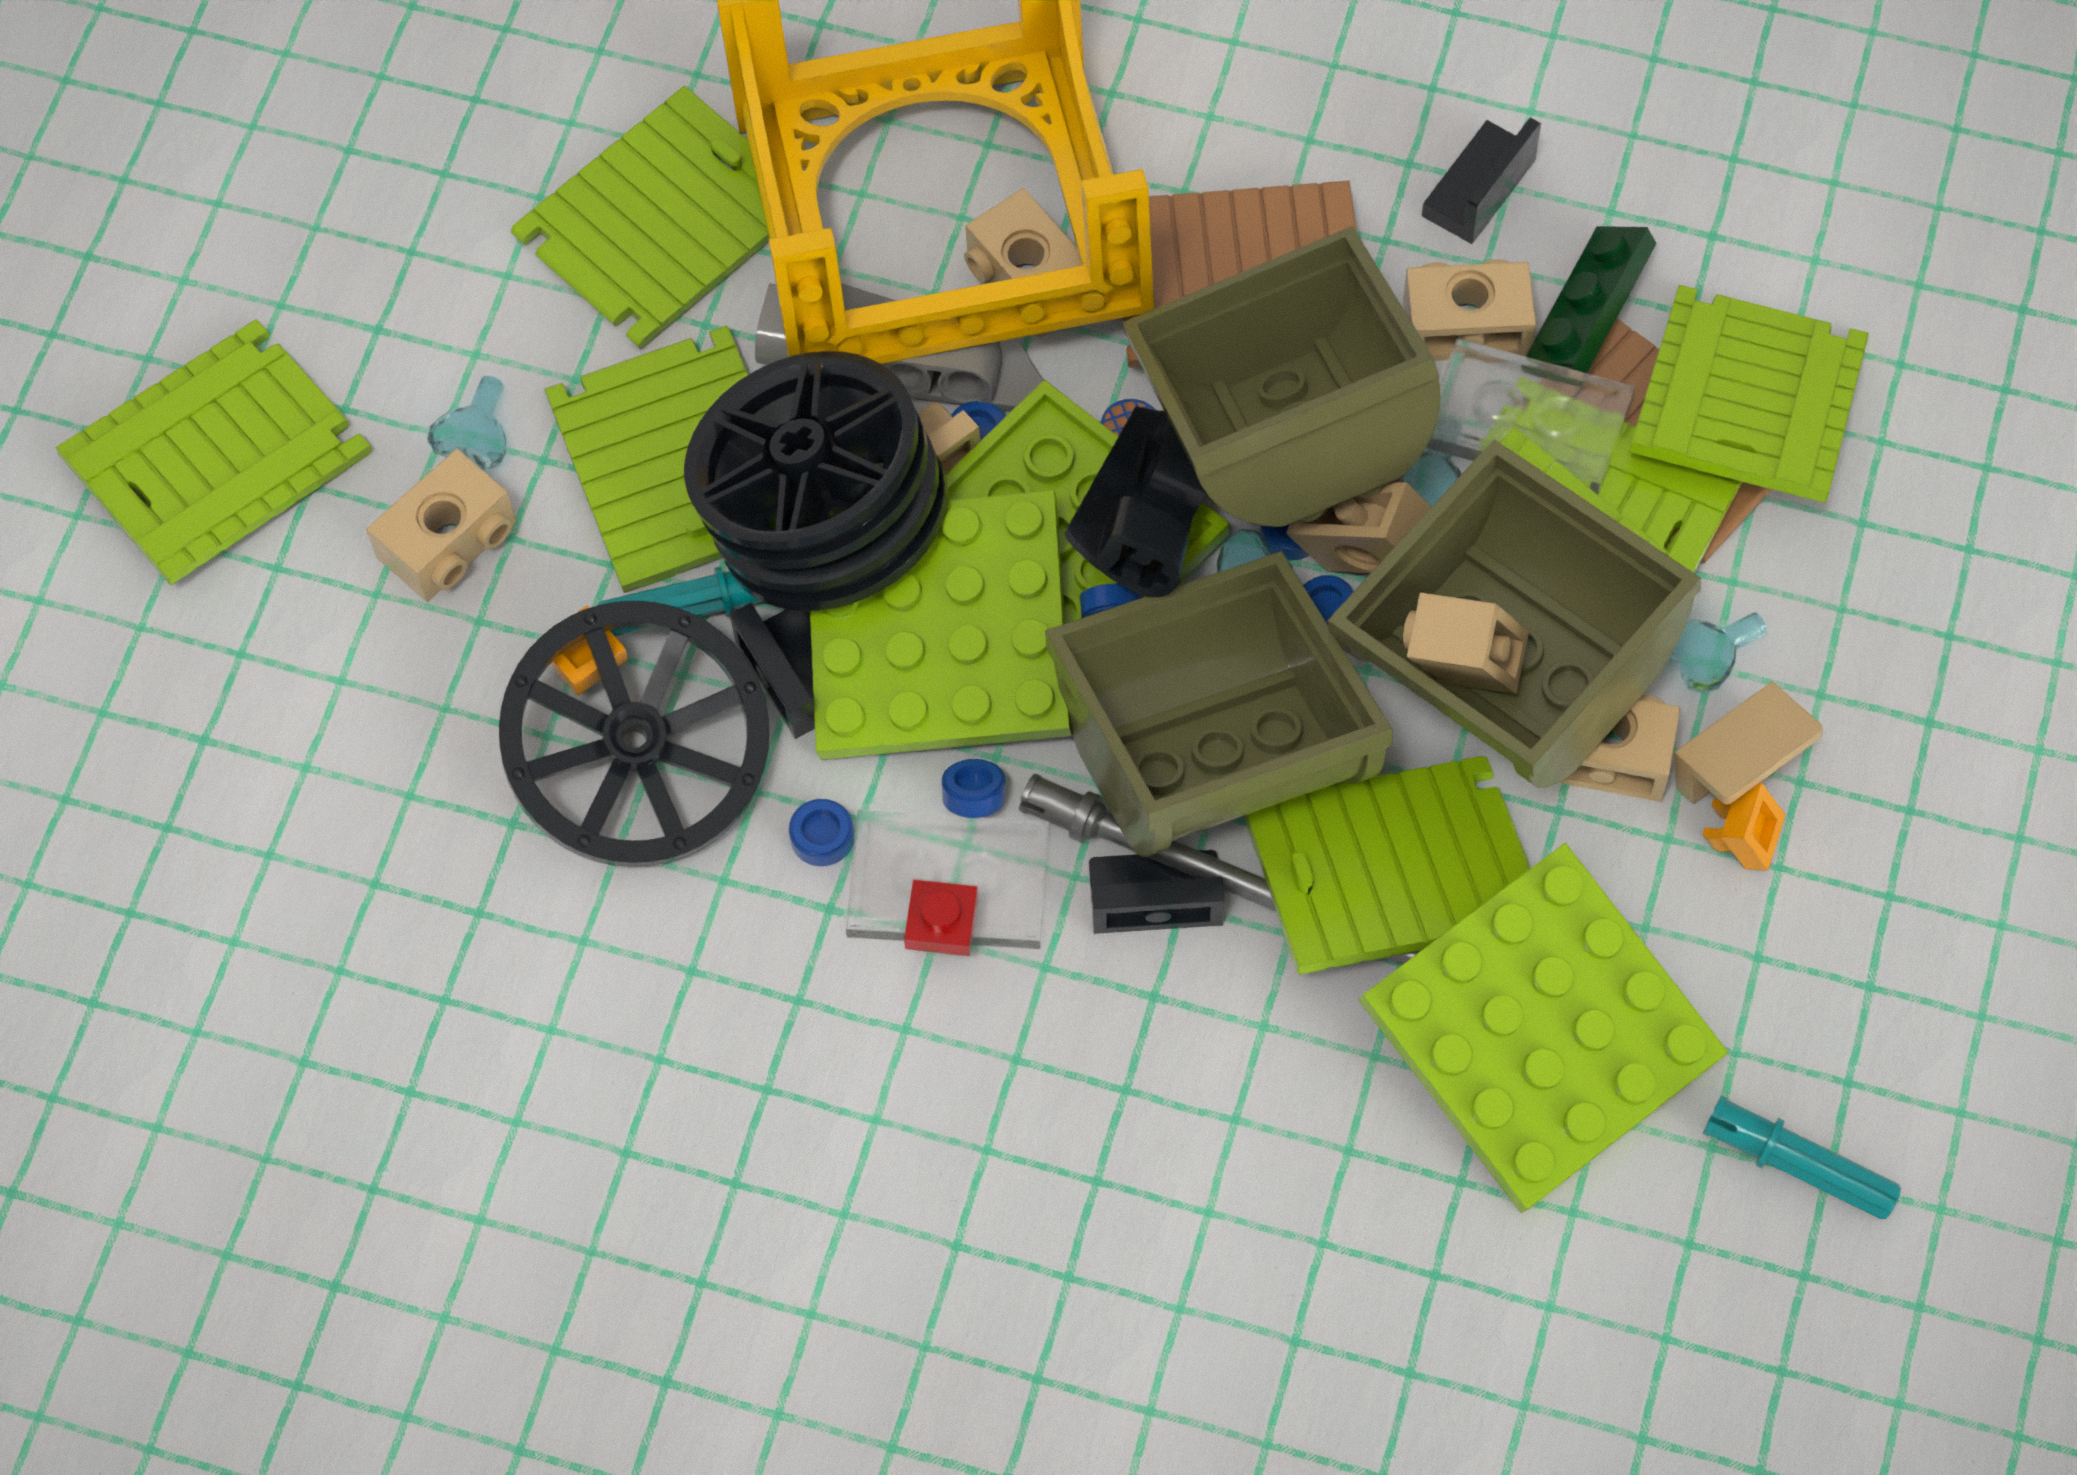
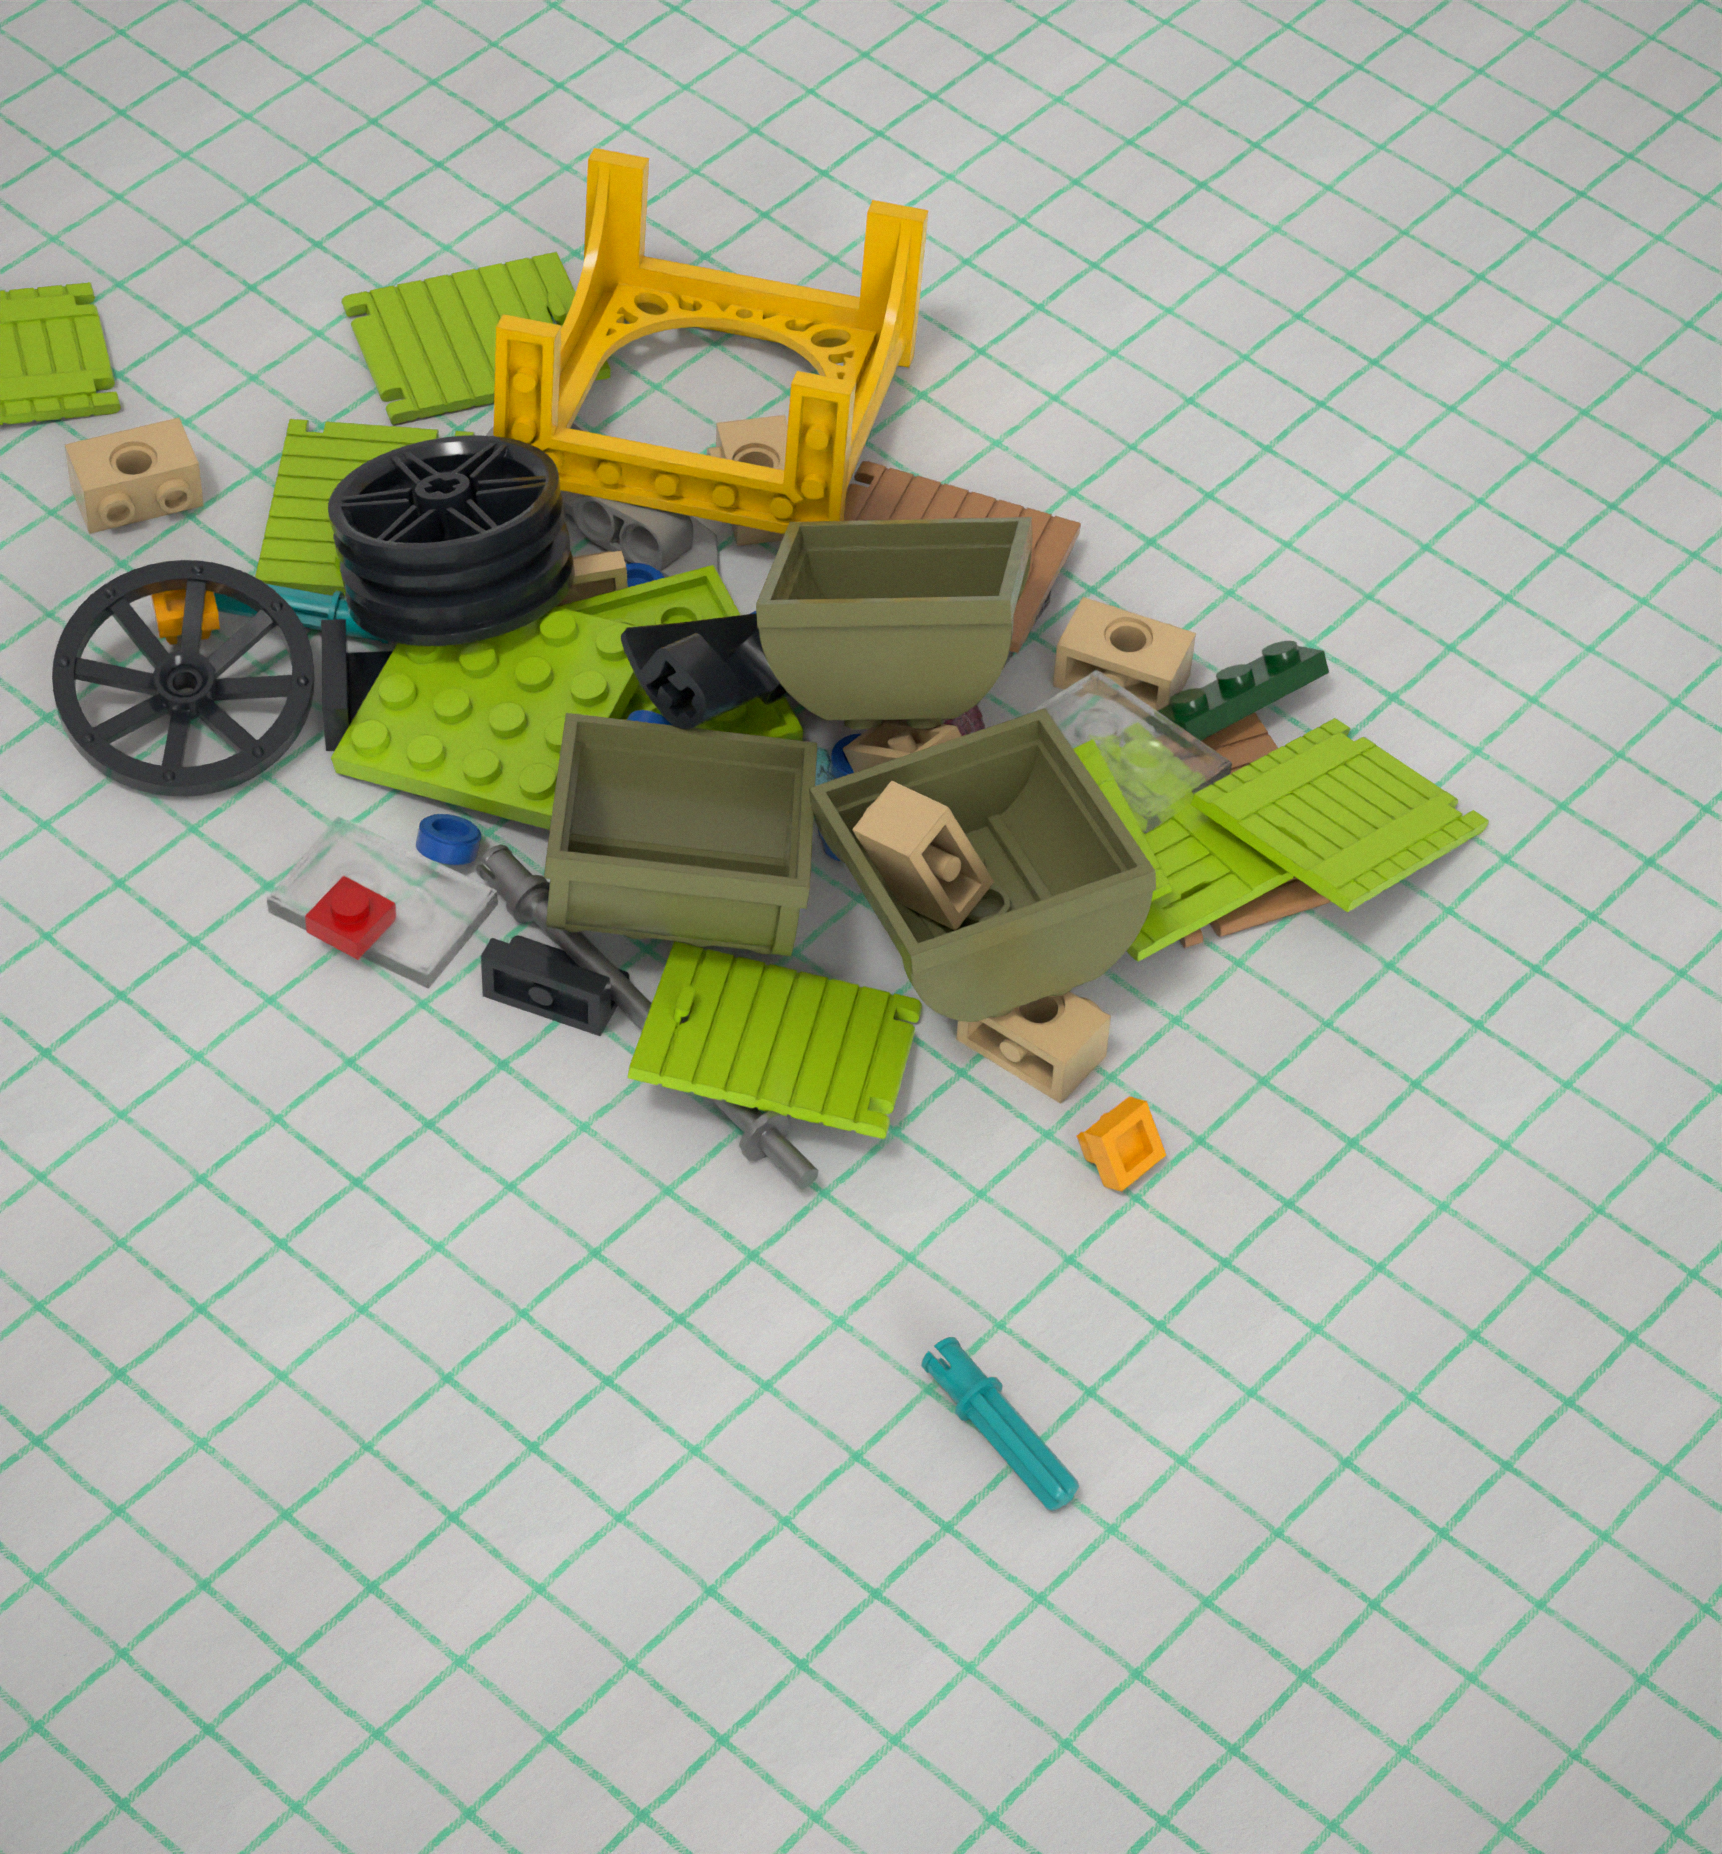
camera: 20 degrees right, 15 degrees down
clear light blue rock [427,376,507,471] -> none
blue tile [789,799,854,866] -> none
lime plate [1357,842,1729,1213] -> none
black panel [1422,117,1541,244] -> none
clear light blue rock [1670,612,1767,693] -> none
tan panel [1674,681,1823,805] -> none

